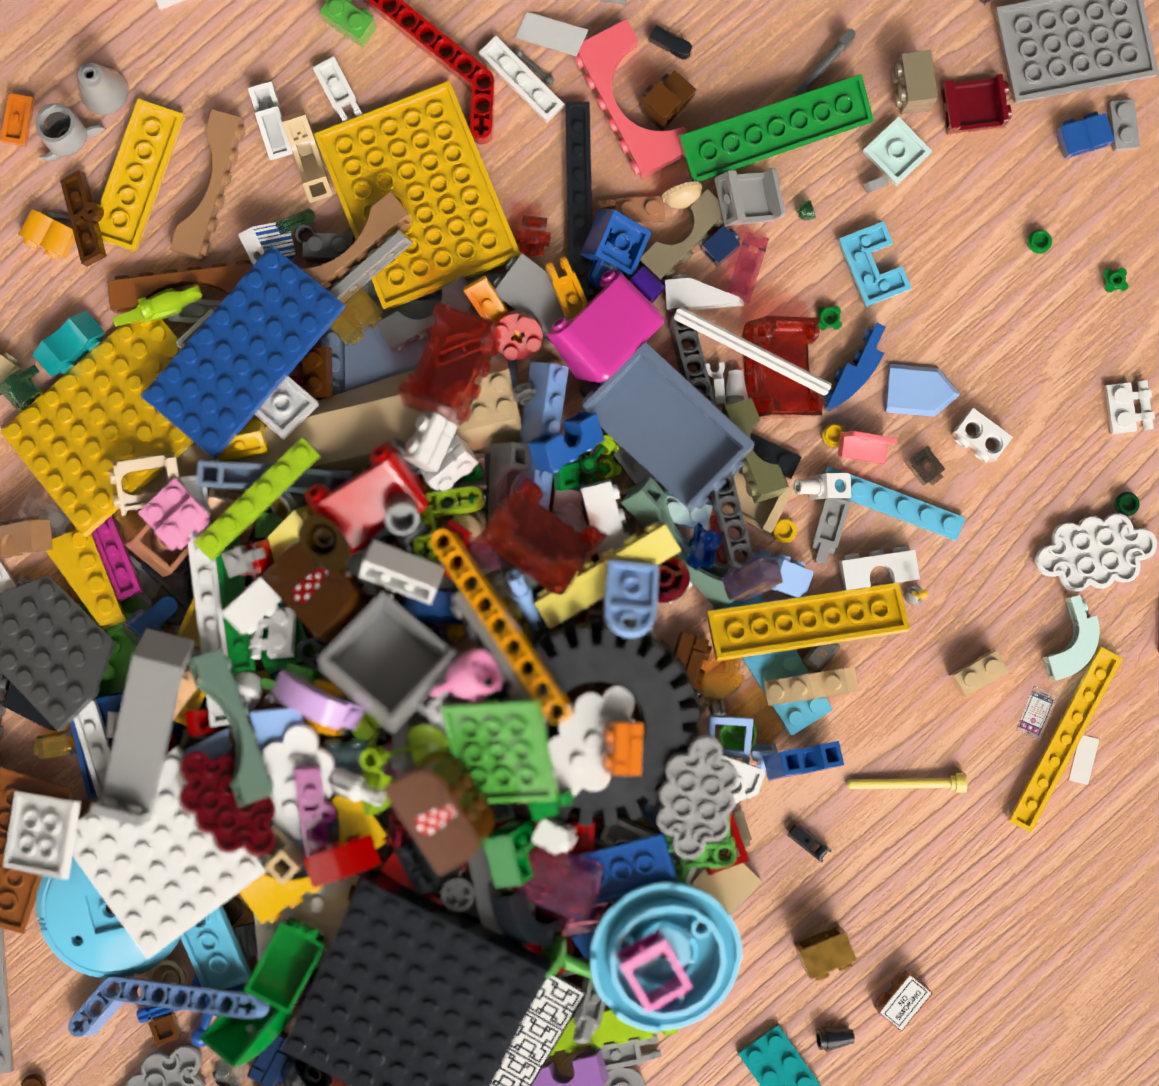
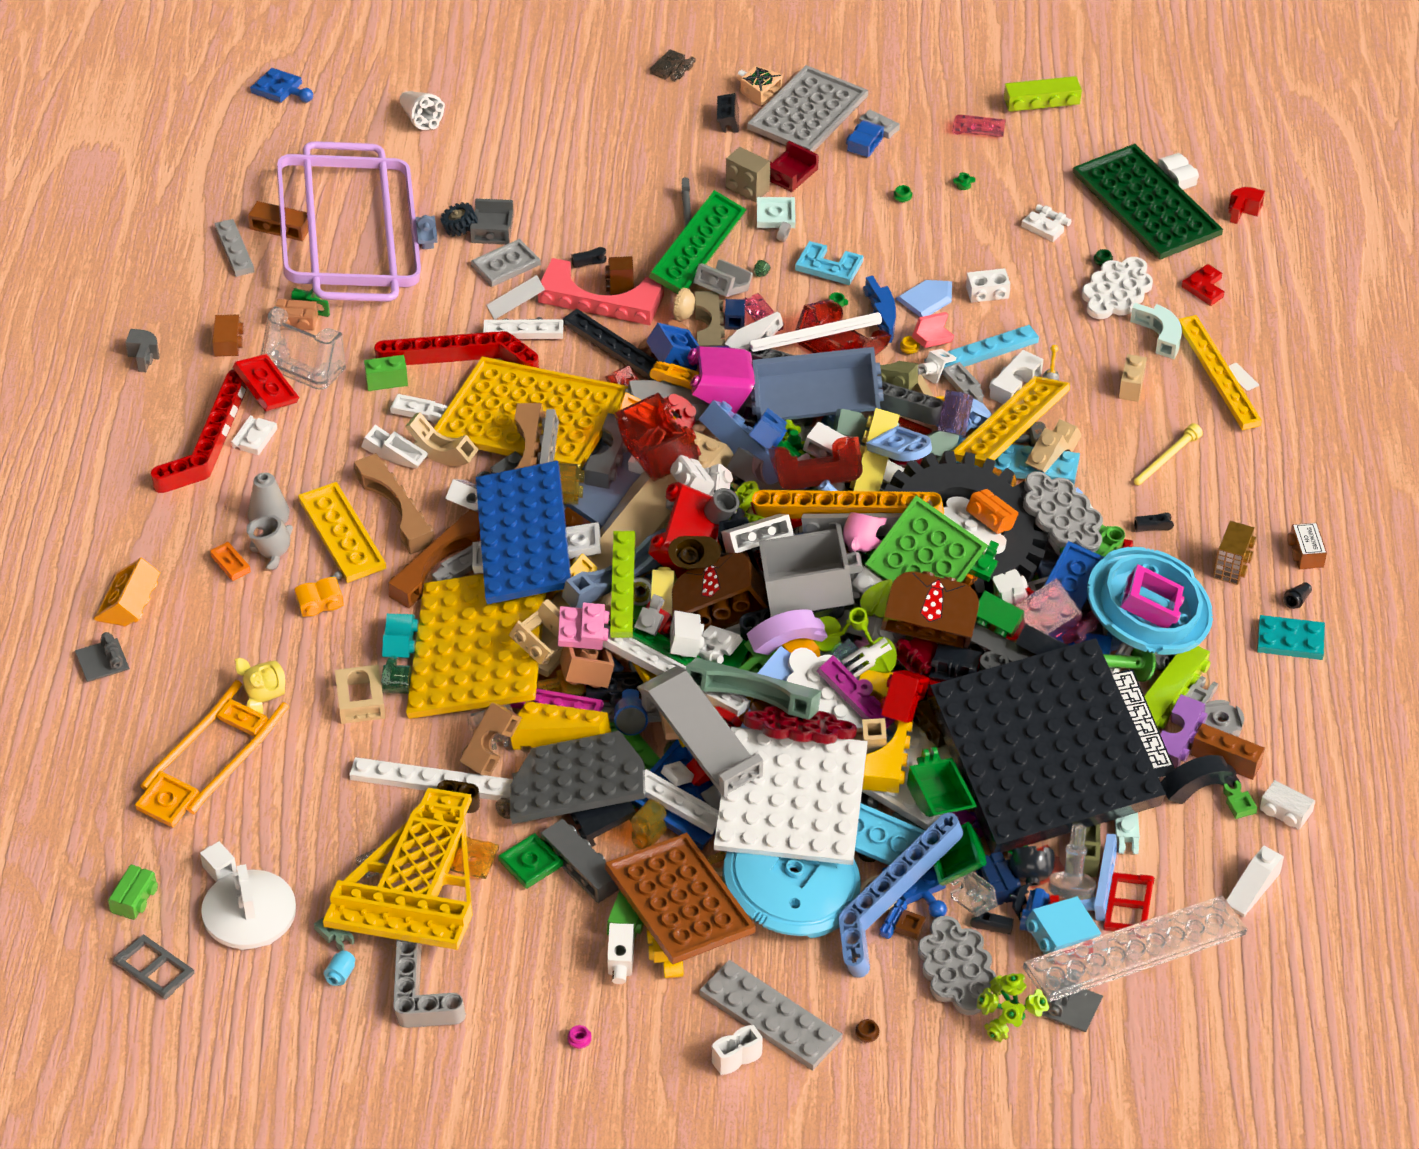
camera: 45 degrees left, 40 degrees down
white plate [3,791,80,879] -> none
reddish brown hinge [60,170,107,267] -> none
lime animal [112,285,202,327] -> none
clear green piece [276,209,315,234] -> none
dark grey plate [513,383,537,405] -> none
light grey hinge [573,977,606,1044] -> none
clear blue hips [685,523,722,570] -> none
blue arch [763,741,844,781] -> none
clear smoke brick [905,446,945,485] -> none
clear tile [1015,686,1058,741] -> none

